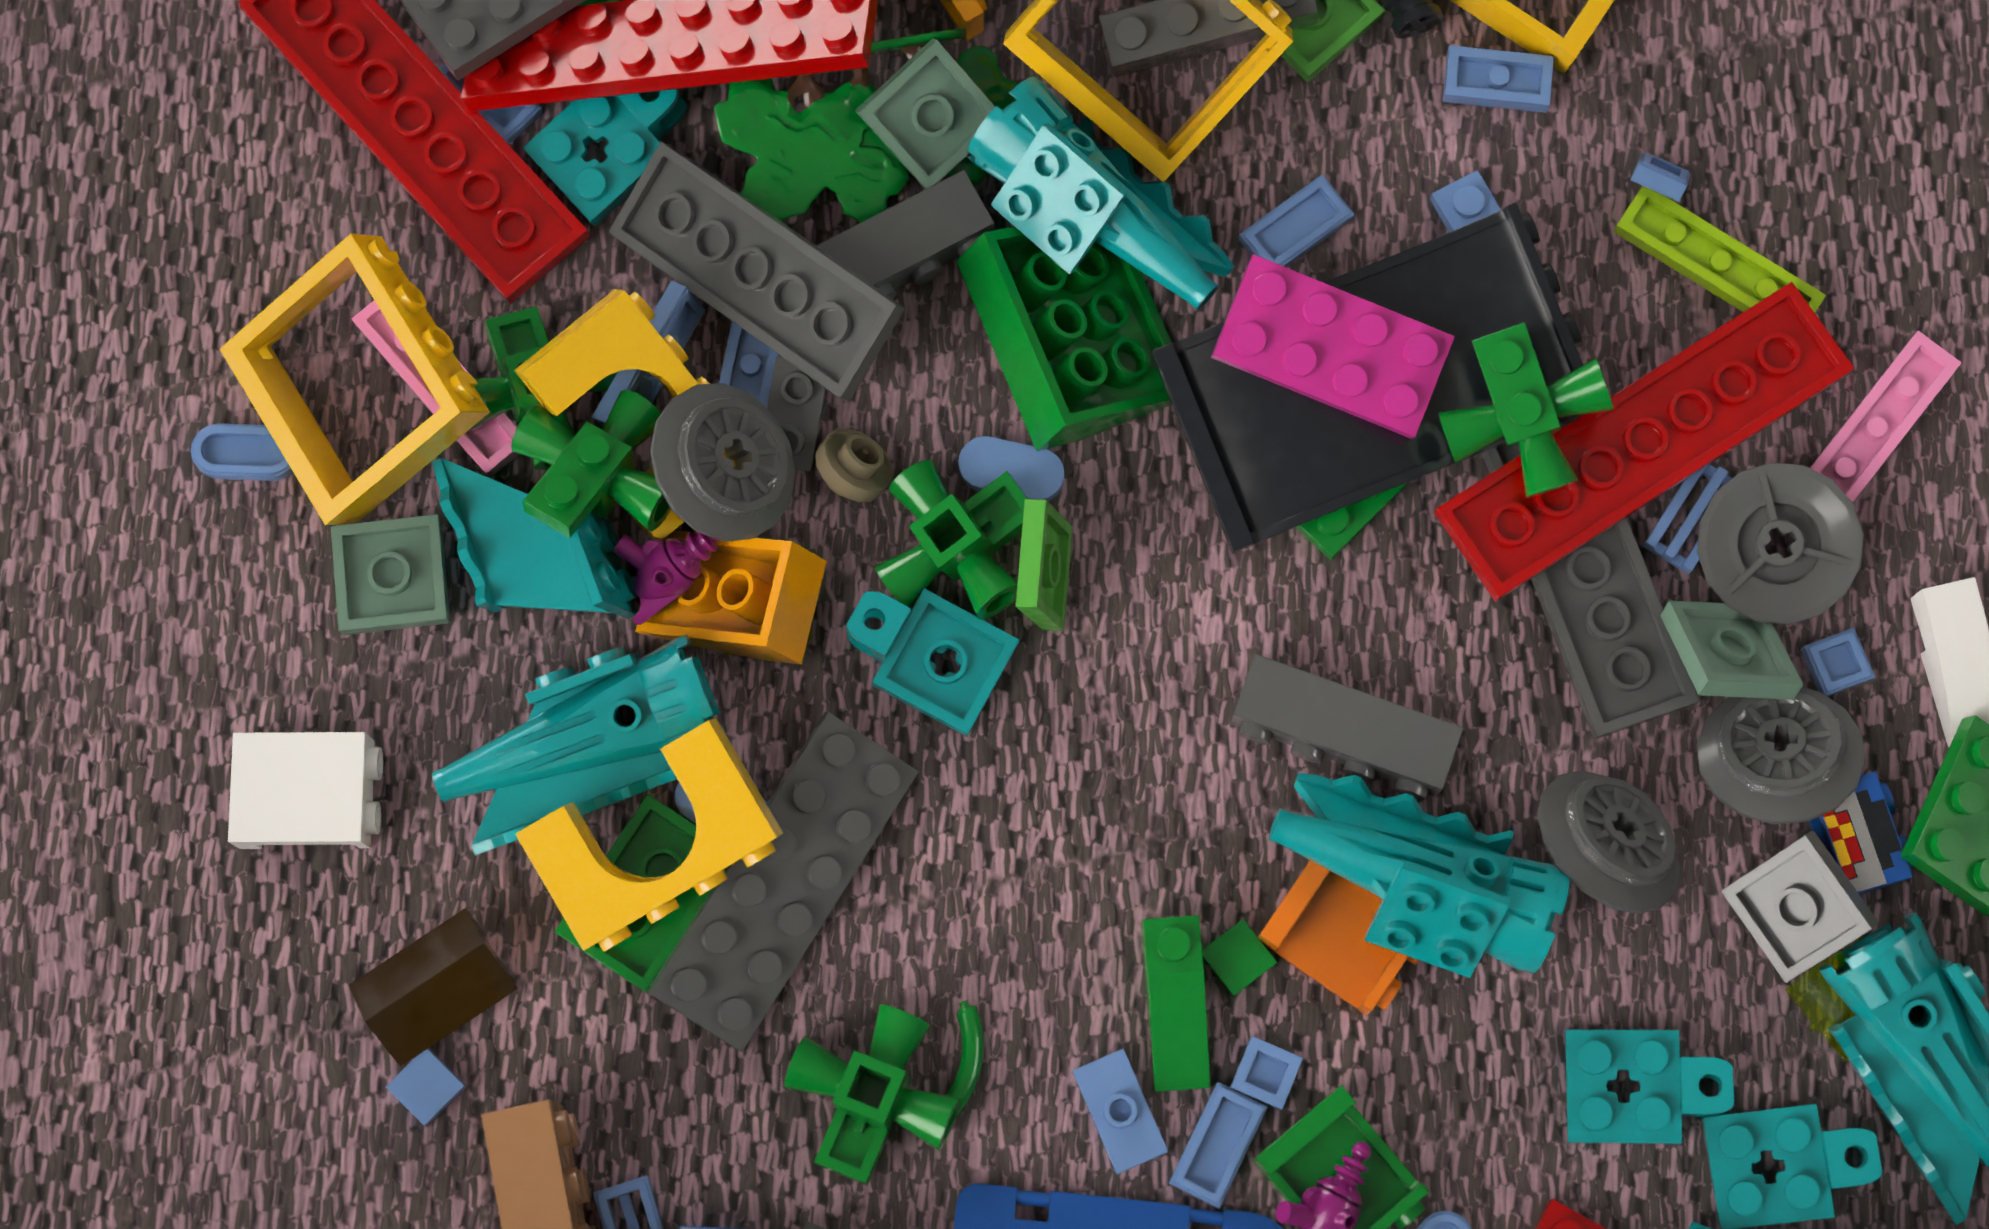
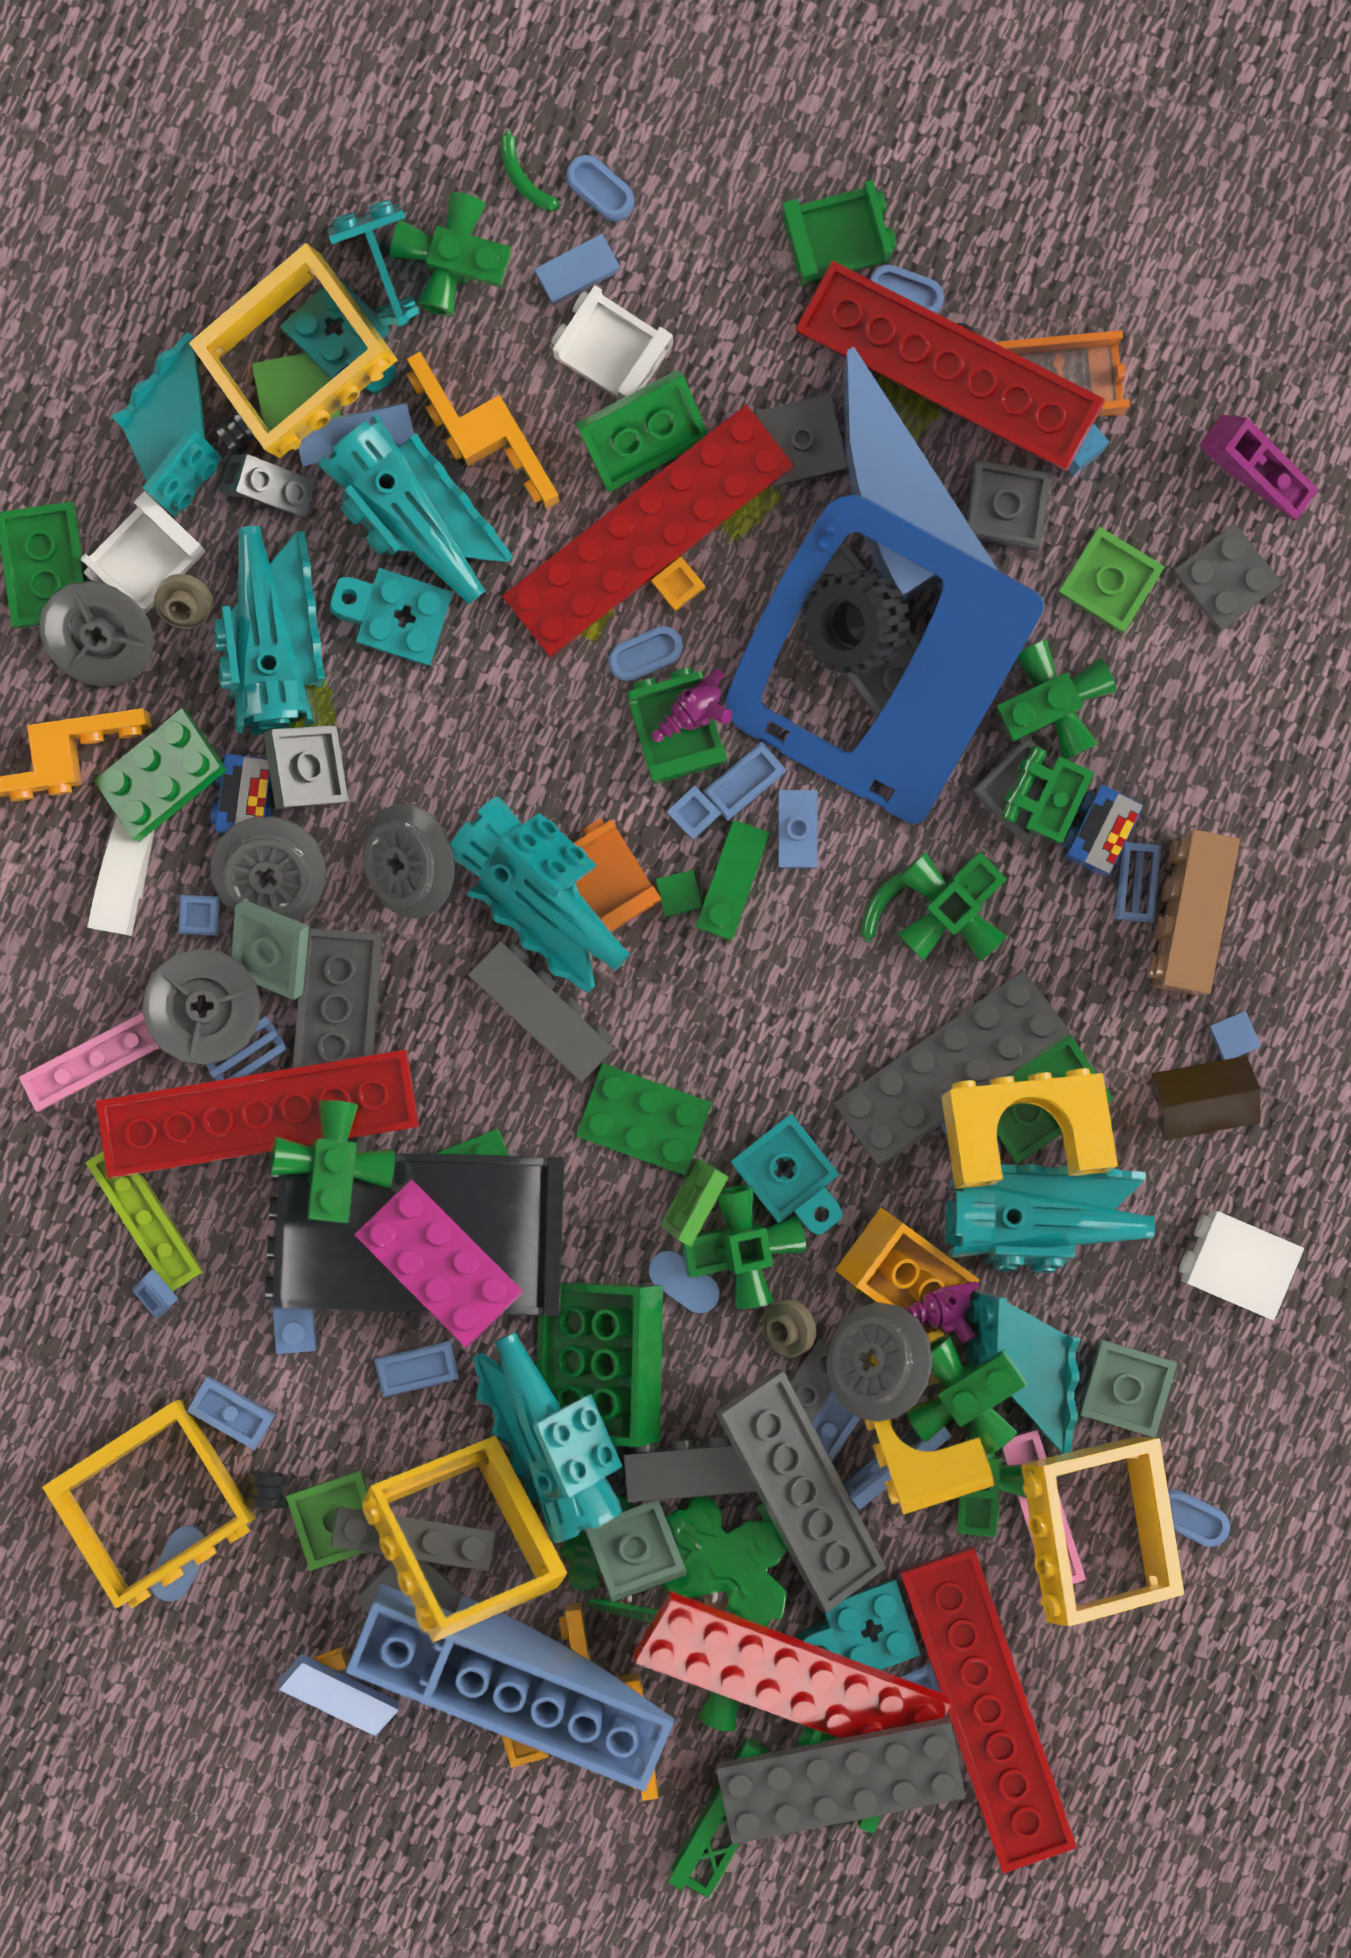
camera: 160 degrees left, 10 degrees up
teal plate [1565,1030,1734,1144] -> none
none -> green plate [576,1063,712,1176]

